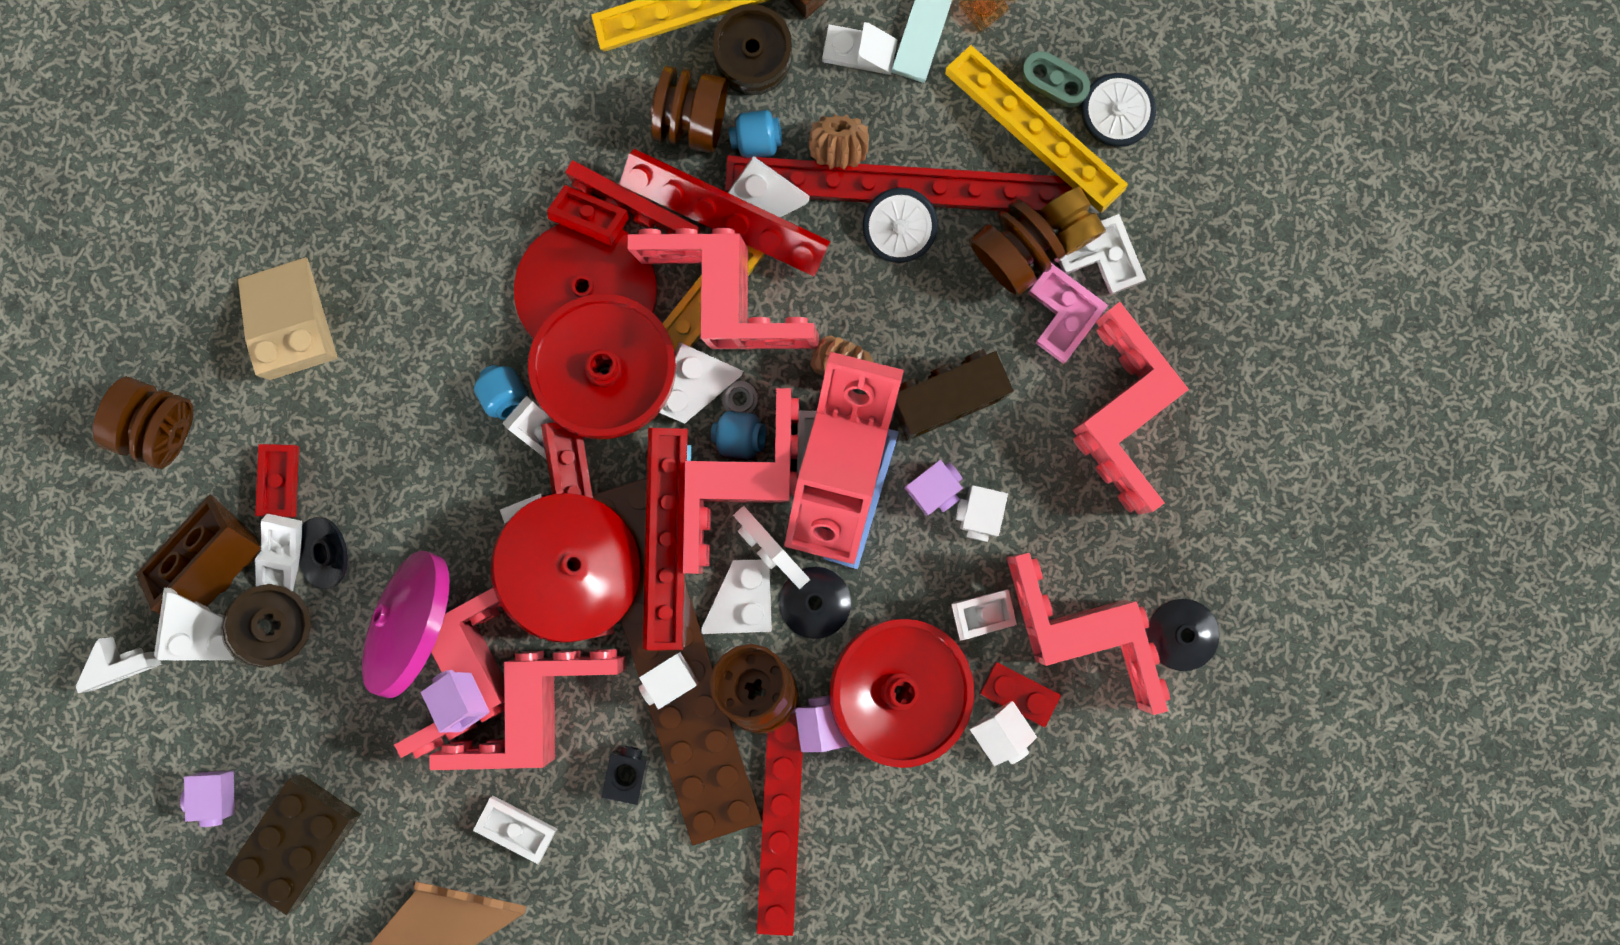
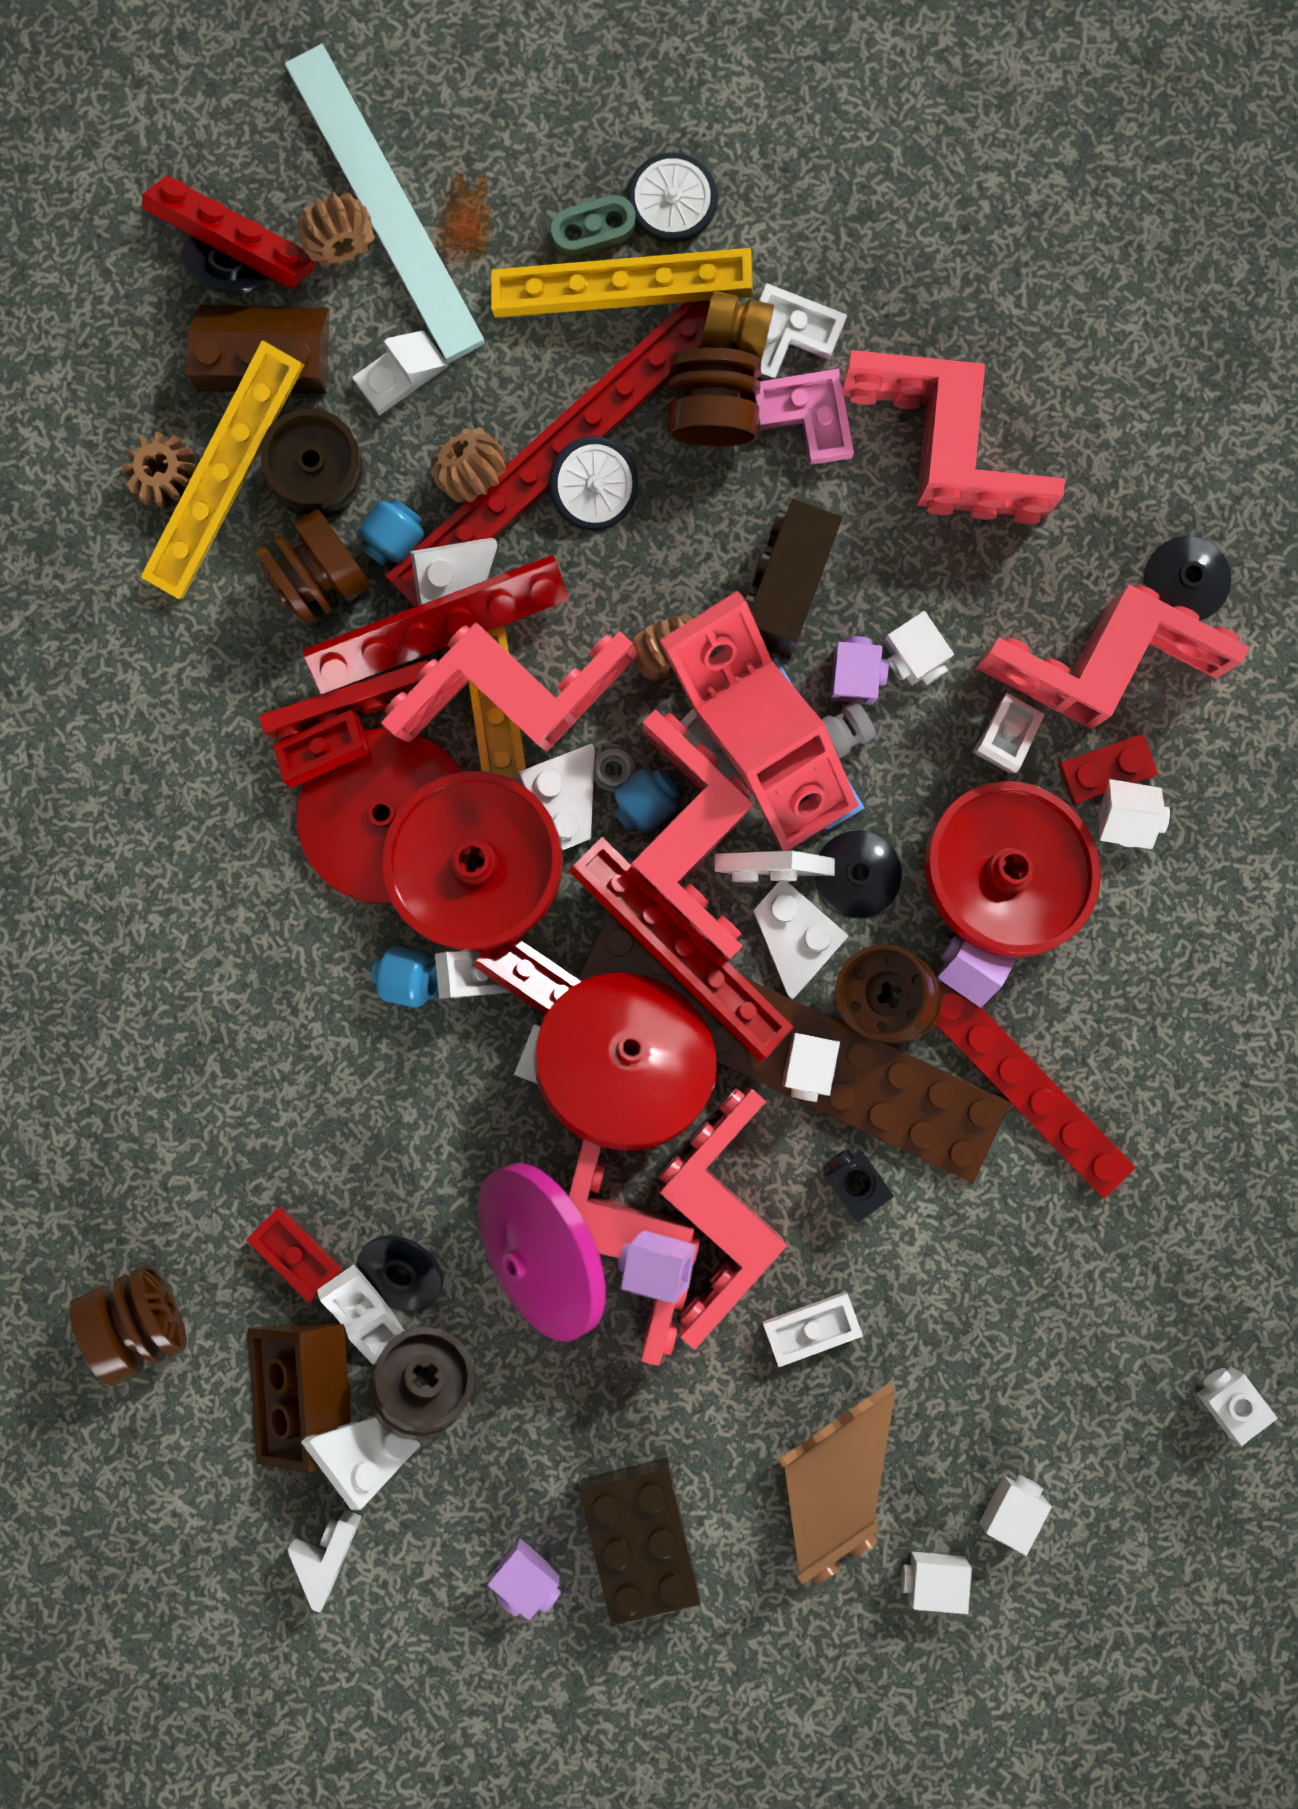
camera: 50 degrees left, 0 degrees up
tan slope [238,257,338,380] -> none
none -> light grey wheel [821,700,877,759]

